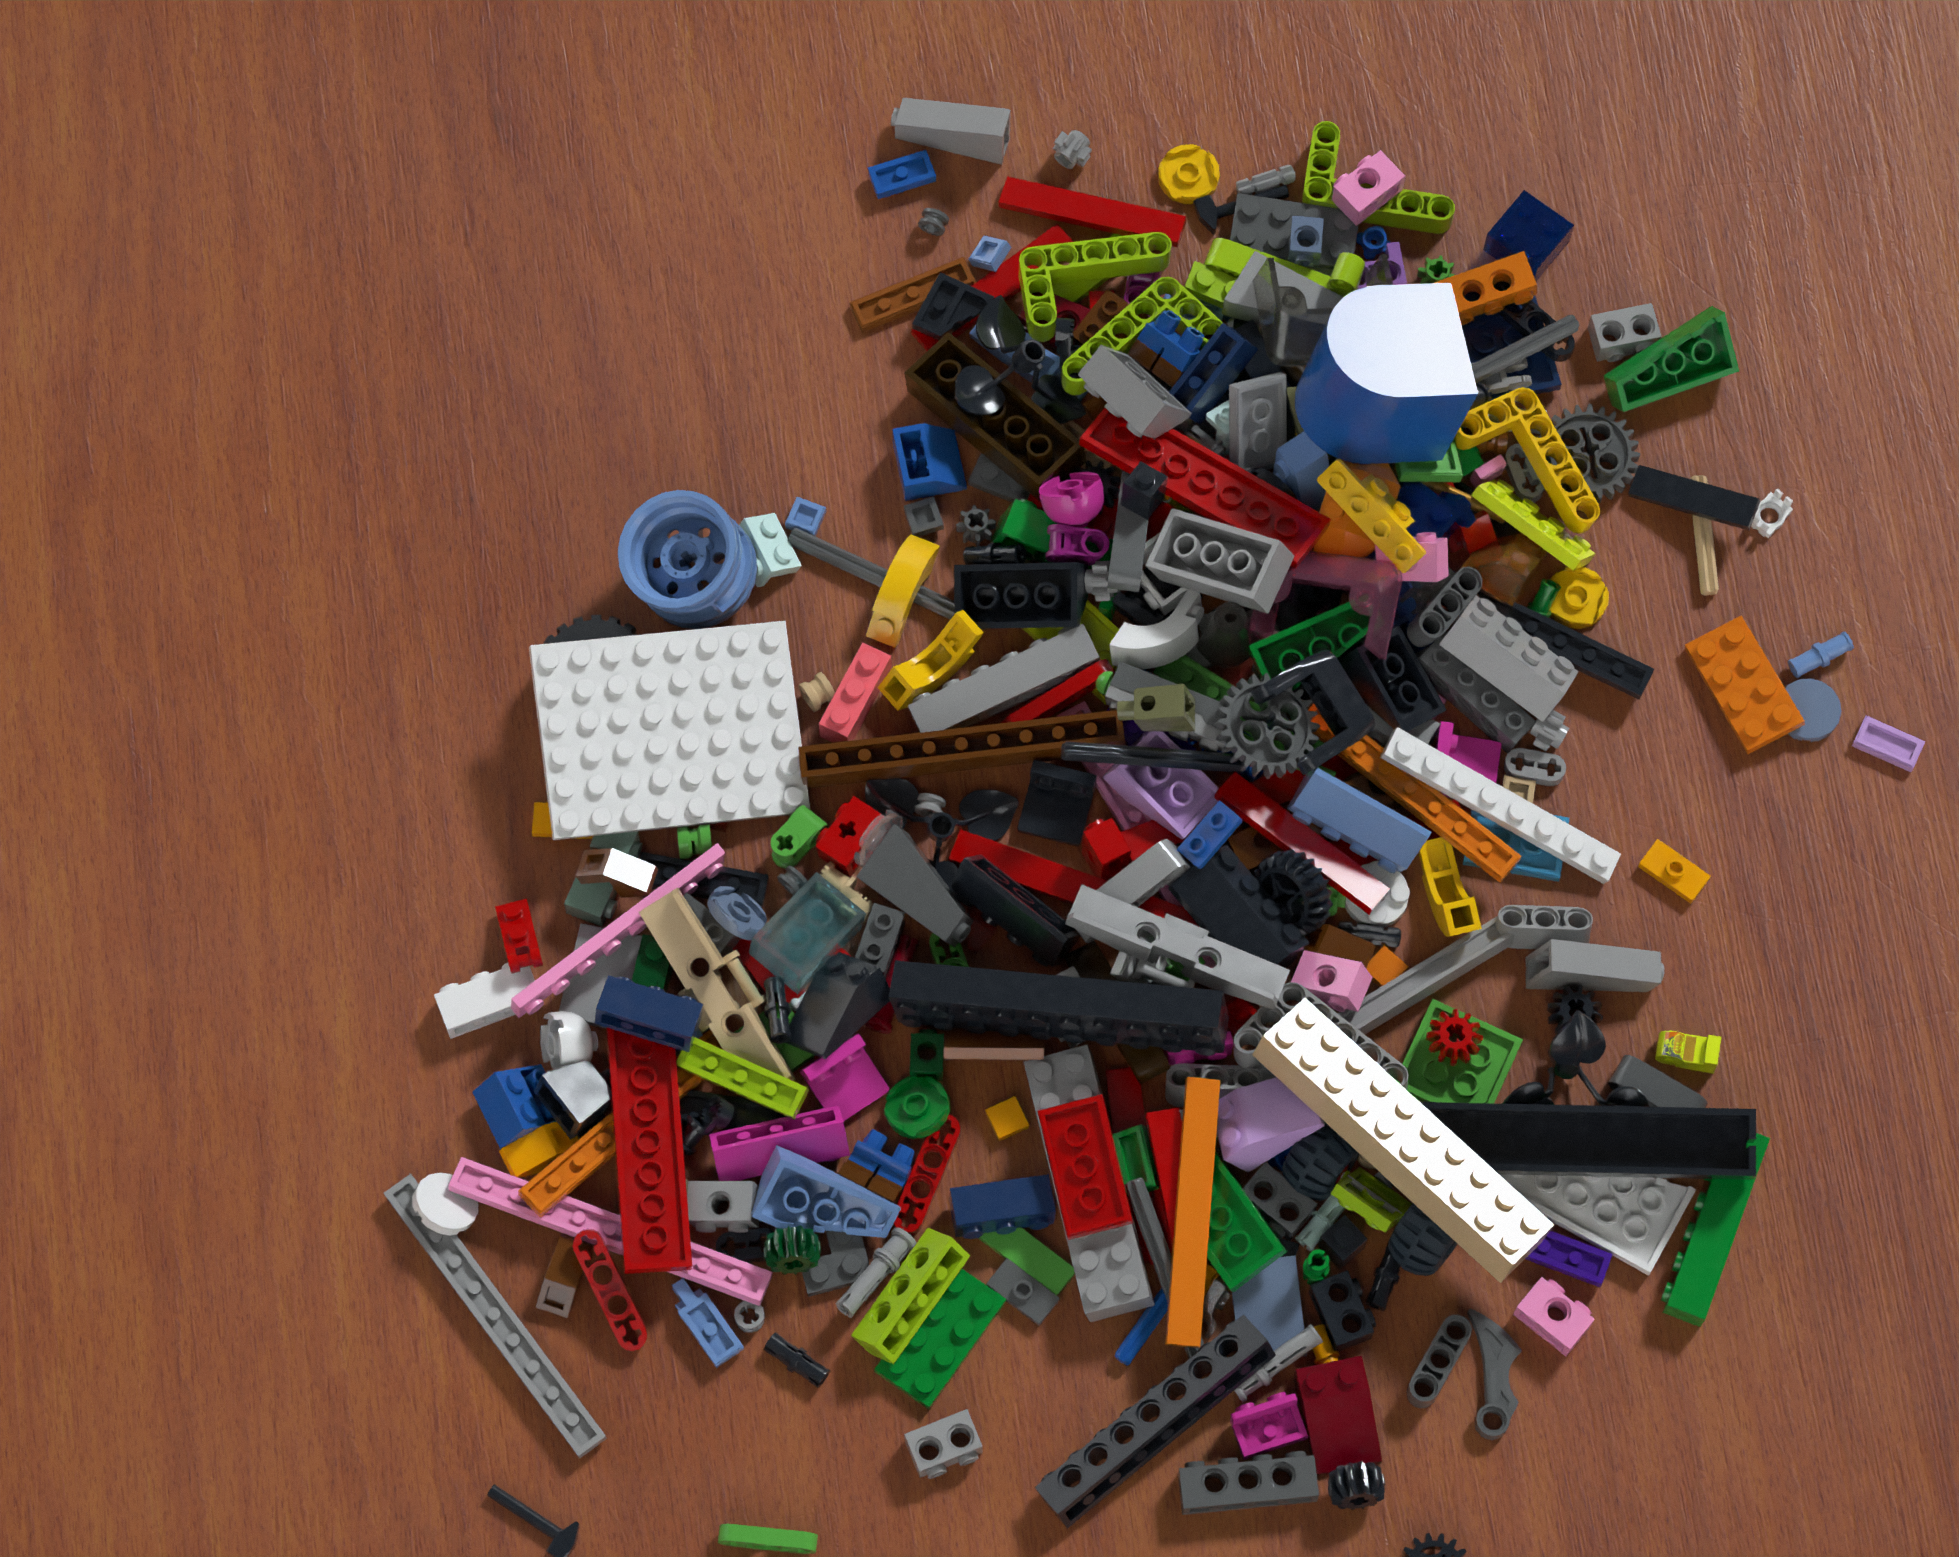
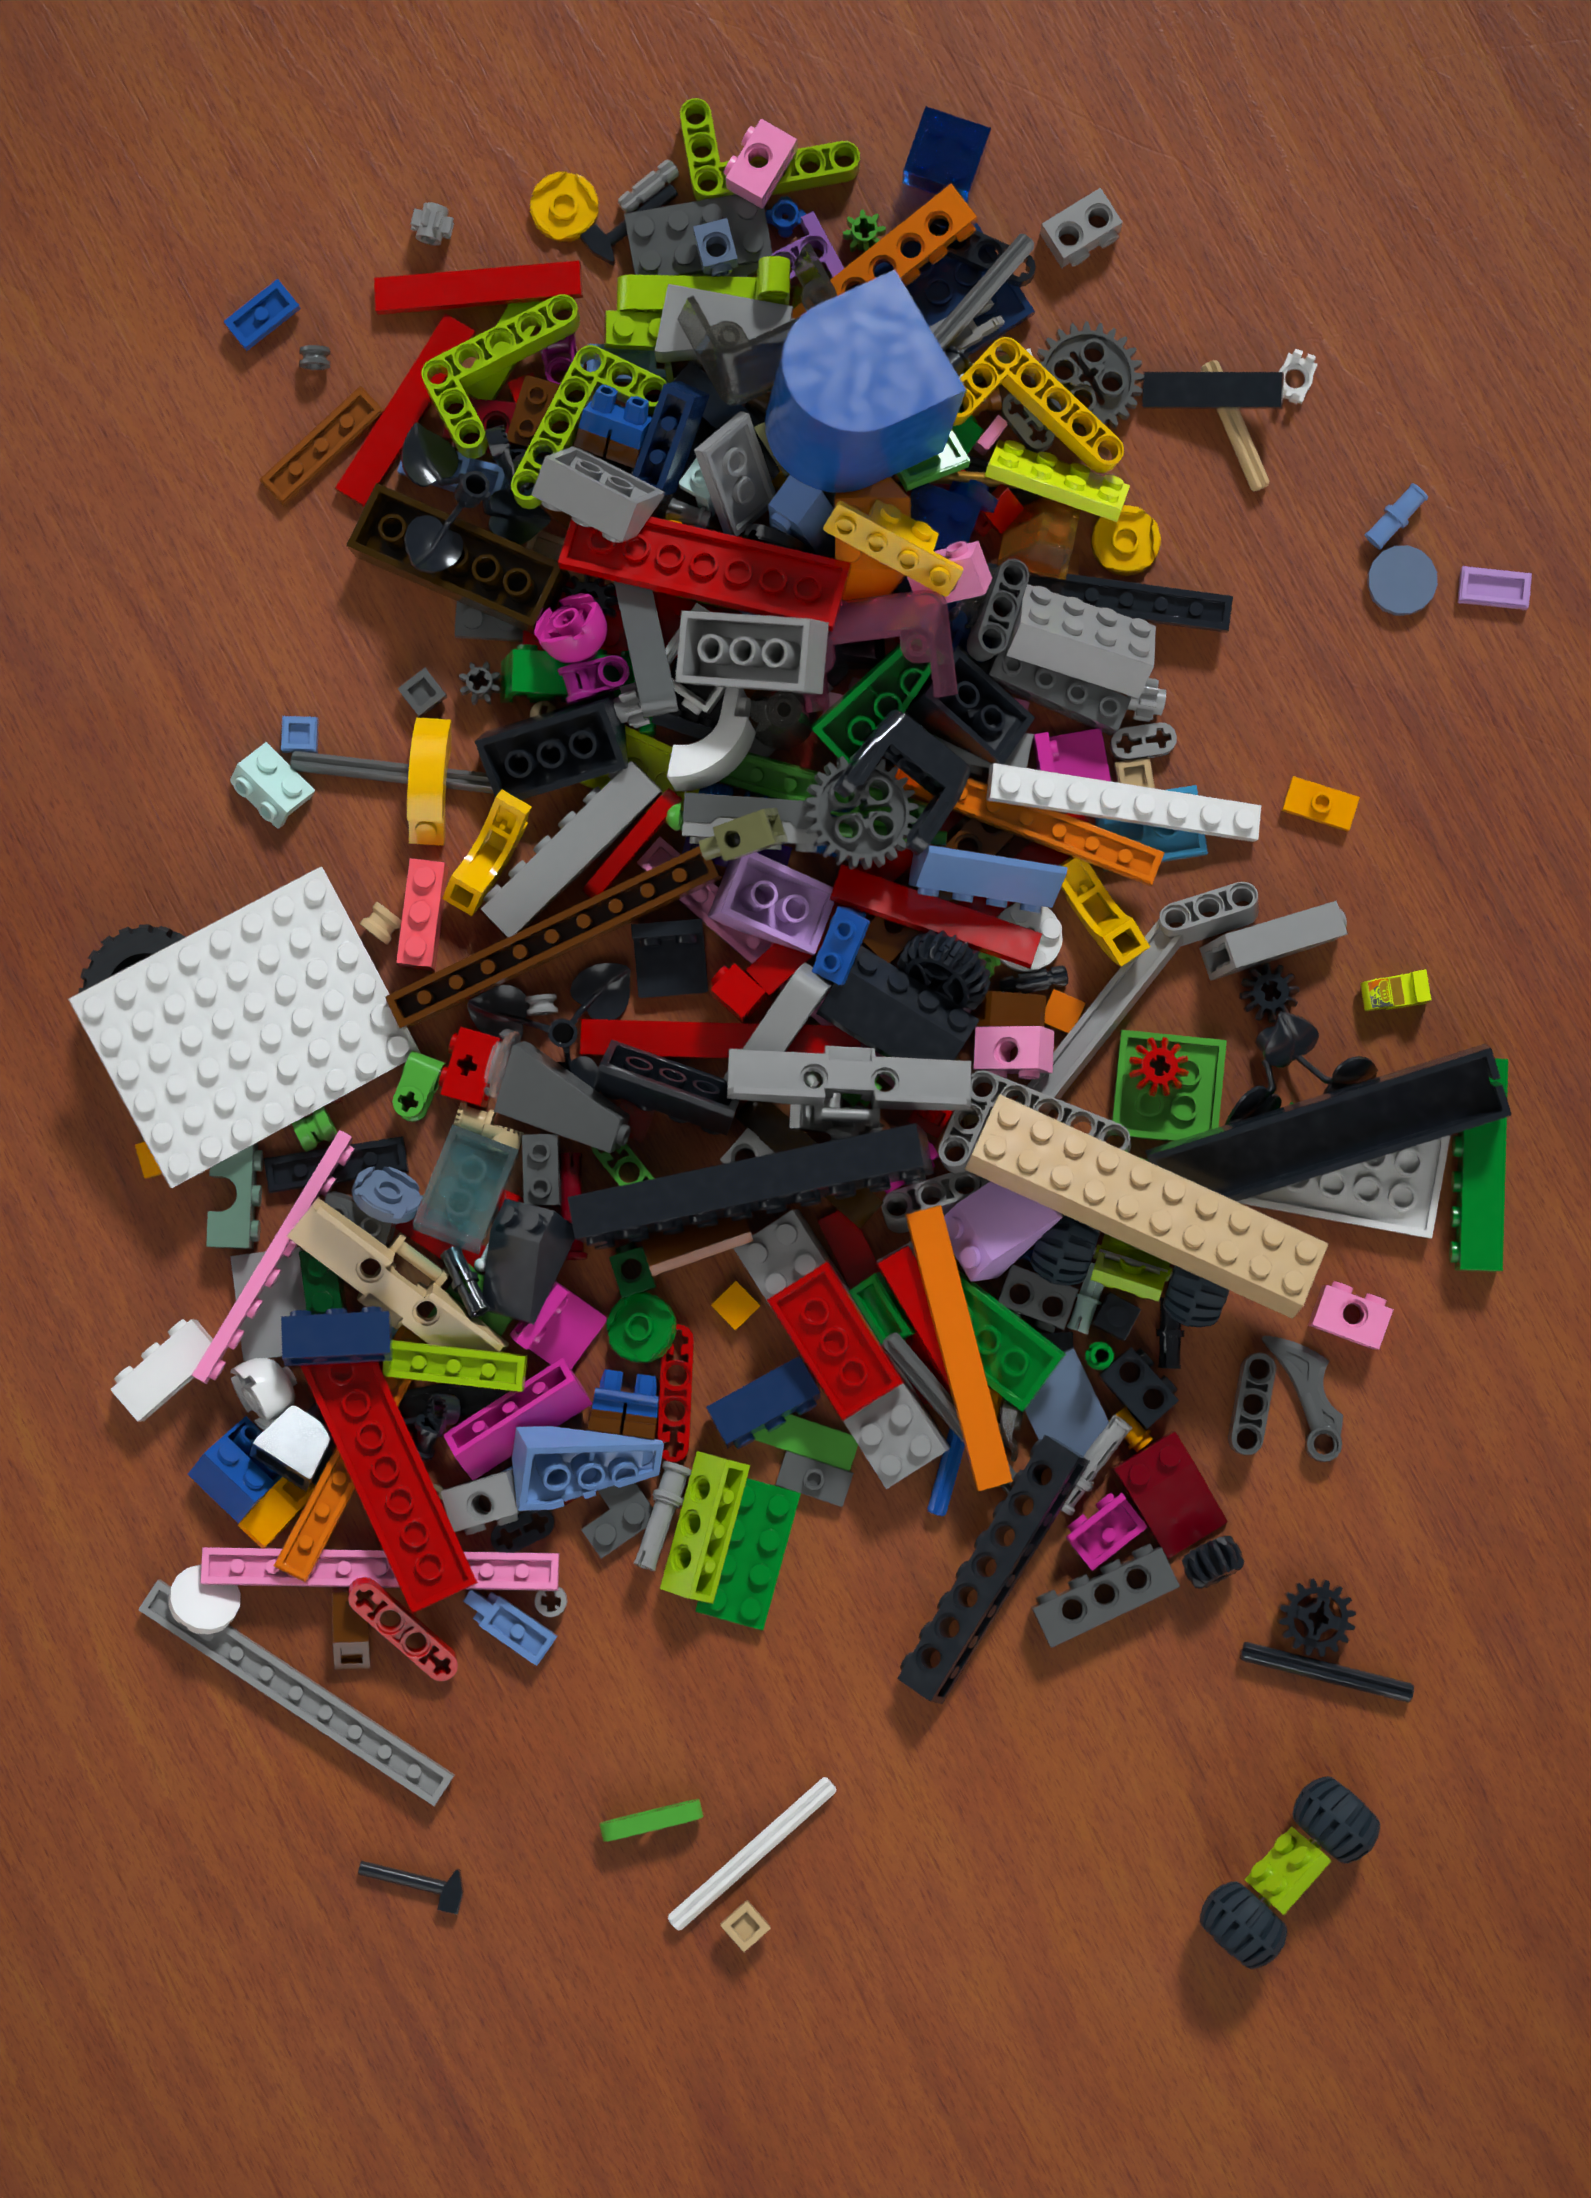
camera: 15 degrees left, 15 degrees up
red plate [495,898,543,974] -> none
slope [575,848,658,898] -> none
medium blue wheel [618,490,757,629] -> none
dark green gear [763,1225,821,1275] -> none
black pin [763,1332,830,1388] -> none
dark grey bush [777,865,809,897] -> none
light grey slope [891,98,1011,165] -> none
blue slope [892,423,967,501] -> none
light grey brick [904,1409,983,1479] -> none
black wing [912,272,994,341] -> none
black pin [963,543,1027,565] -> none
medium blue tile [968,235,1012,272] -> none
black axle [1061,741,1246,773] -> none
black brick [1121,461,1168,520] -> none
dark purple plate [1525,1231,1613,1287] -> none
green pin [1527,579,1561,618] -> none
green wedge [1604,306,1739,412] -> none
dark grey beam [1608,1055,1708,1108] -> none
orange plate [1685,615,1805,755] -> none

